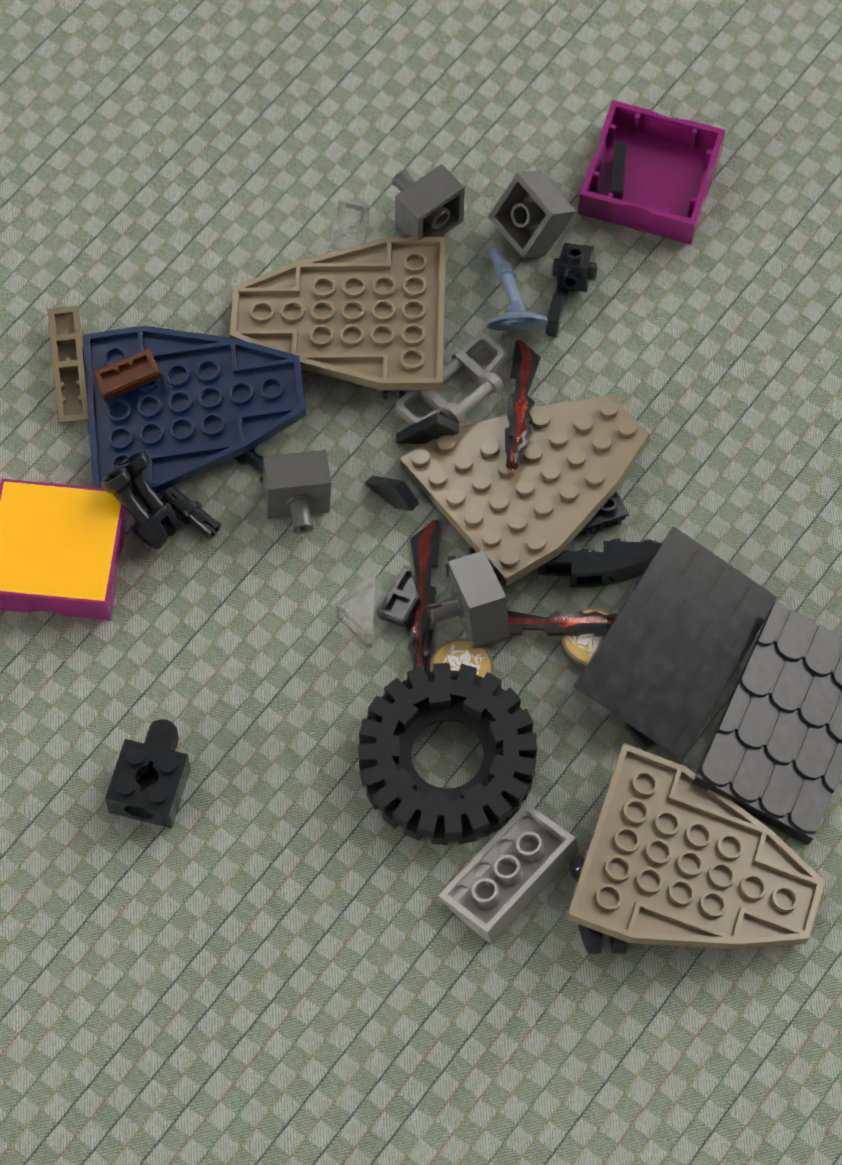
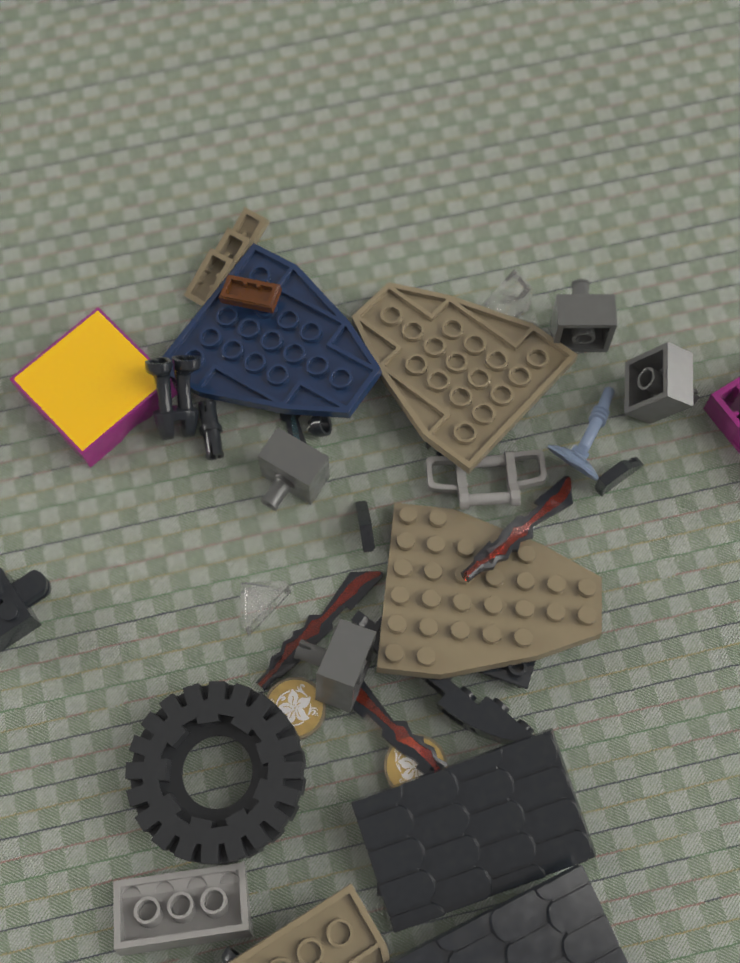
camera: 45 degrees right, 5 degrees up
black tile [377,565,421,628] -> none
black tile [396,413,459,444] -> none
black brick [552,243,597,292] -> none
none -> black hinge [308,416,332,437]

